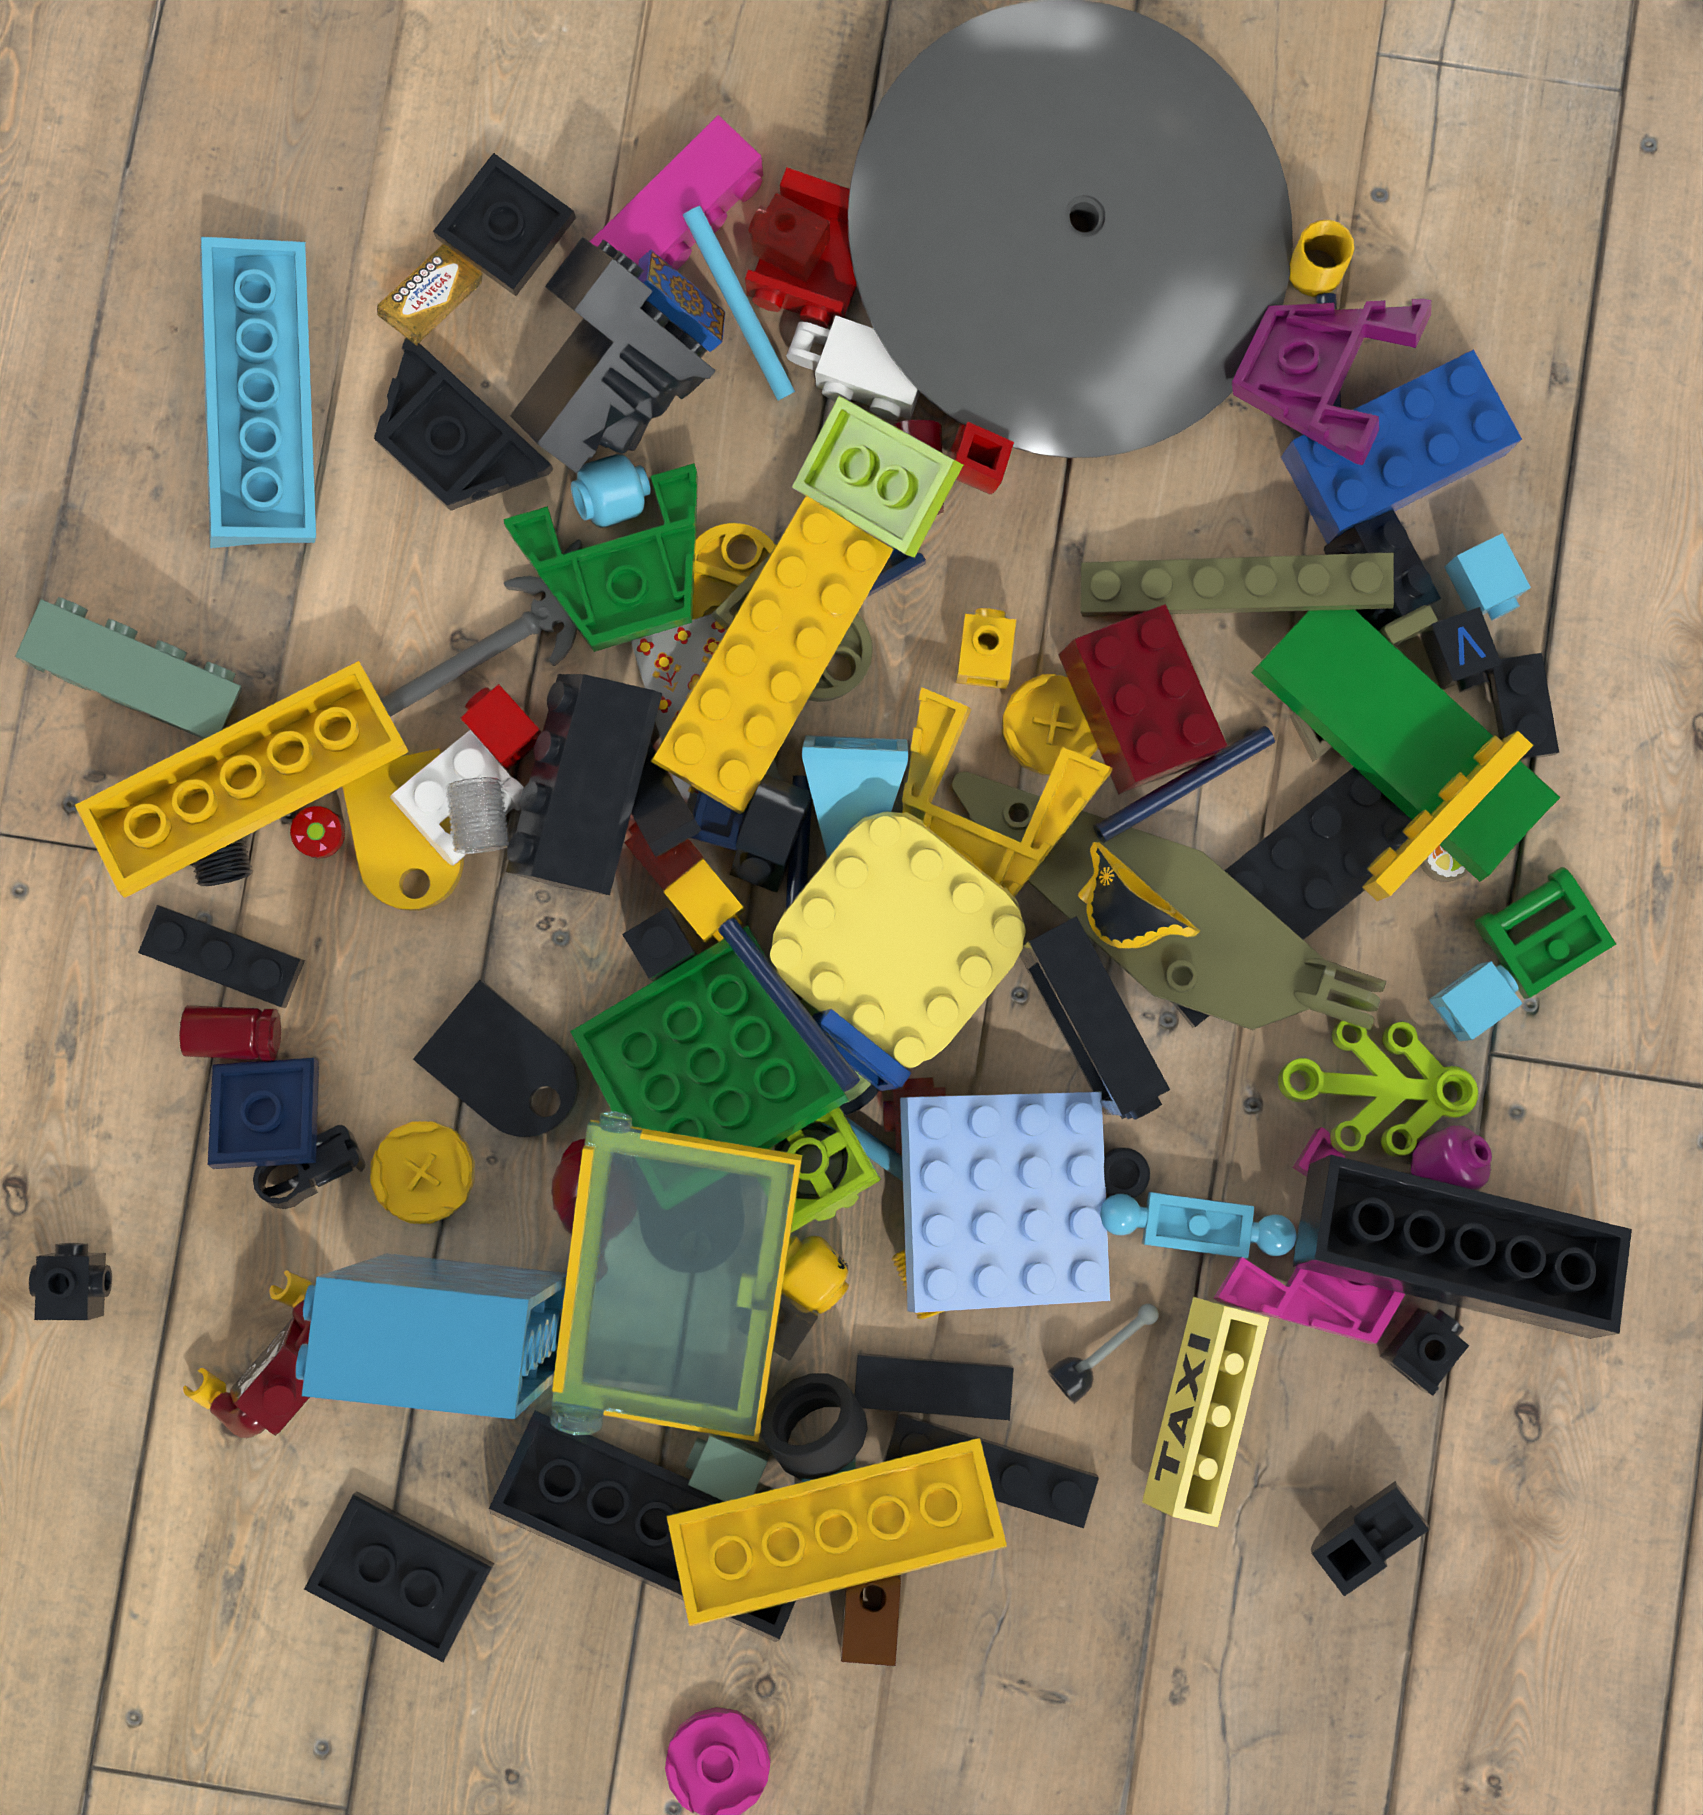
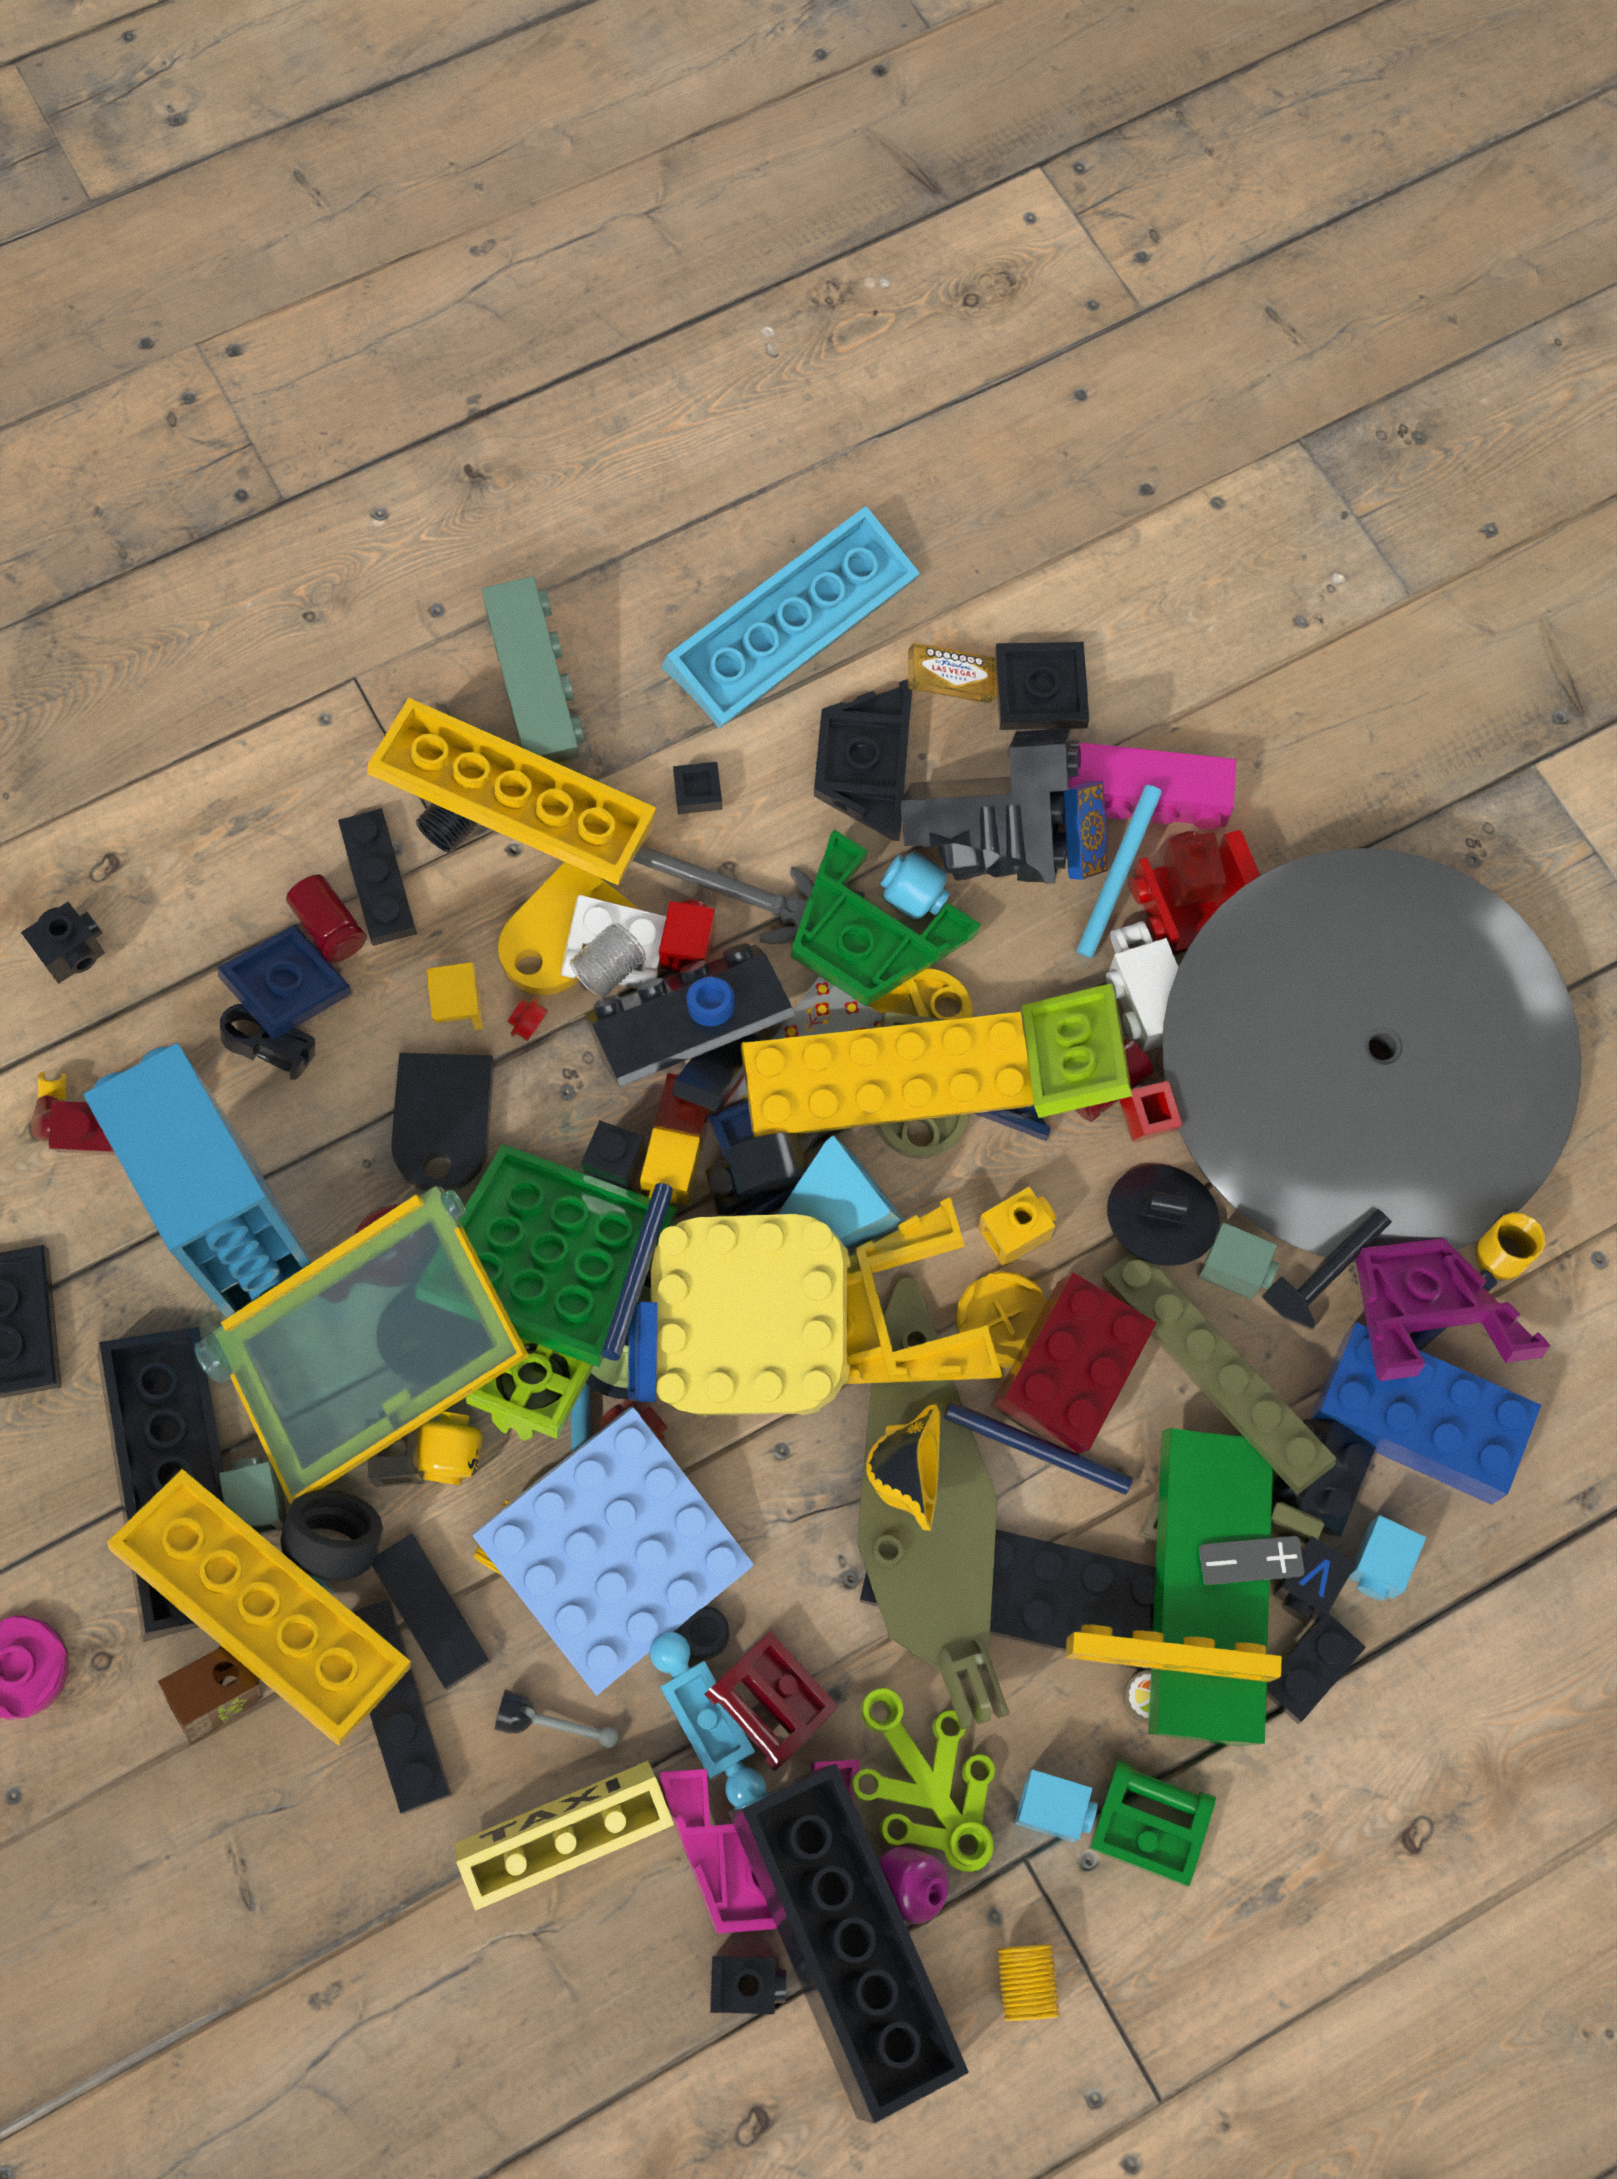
camera: 50 degrees right, 15 degrees down
red tile [290,806,345,859] -> none
yellow tile [370,1121,475,1224] -> none
black window [1019,916,1170,1120] -> none
black brick [1311,1481,1429,1596] -> none
none -> yellow panel [426,962,484,1030]
none -> red plate [507,998,548,1041]
none -> black plate [673,762,723,814]
none -> blue tile [686,977,735,1026]
none -> dark red plate [704,1631,839,1772]
none -> yellow piece [997,1944,1060,2021]
none -> black shield [1107,1165,1220,1266]
none -> sand green brick [1198,1222,1279,1300]
none -> dark grey sticker [1199,1536,1305,1585]
none -> black piece [1262,1209,1392,1330]

